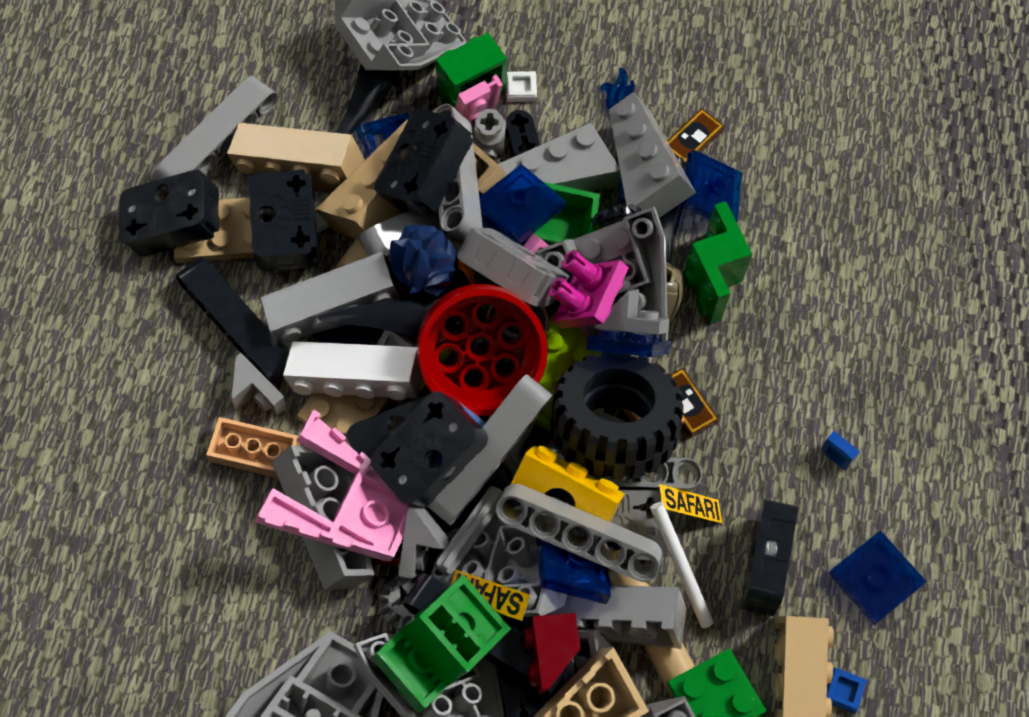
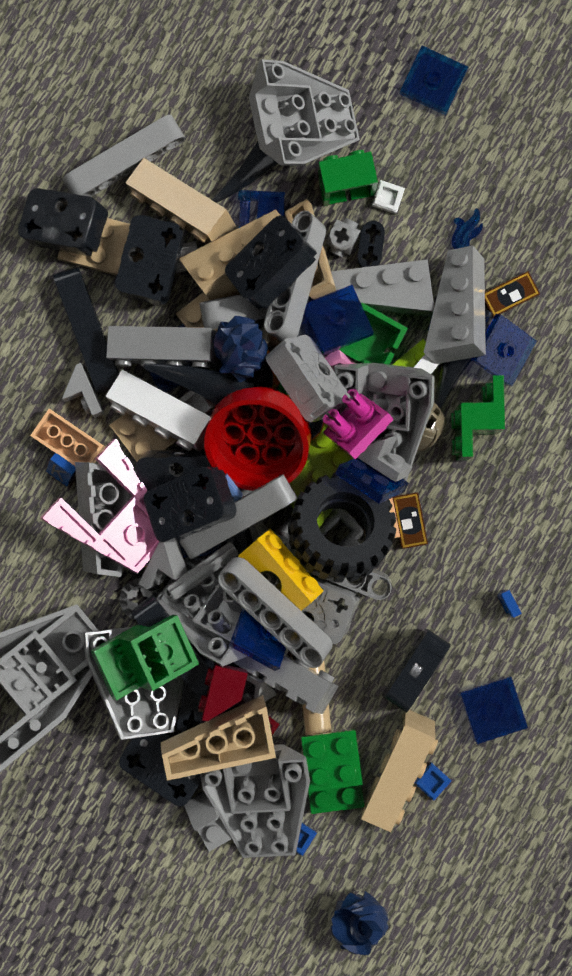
camera: 20 degrees right, 20 degrees up
yellow sticker [450,569,531,621] -> none
bright pink plate [455,75,503,126] -> none
black gear [591,204,641,230] -> none
white bar [650,502,714,628] -> none
sticker [659,484,722,523] -> none
none -> blue tile [46,453,76,487]

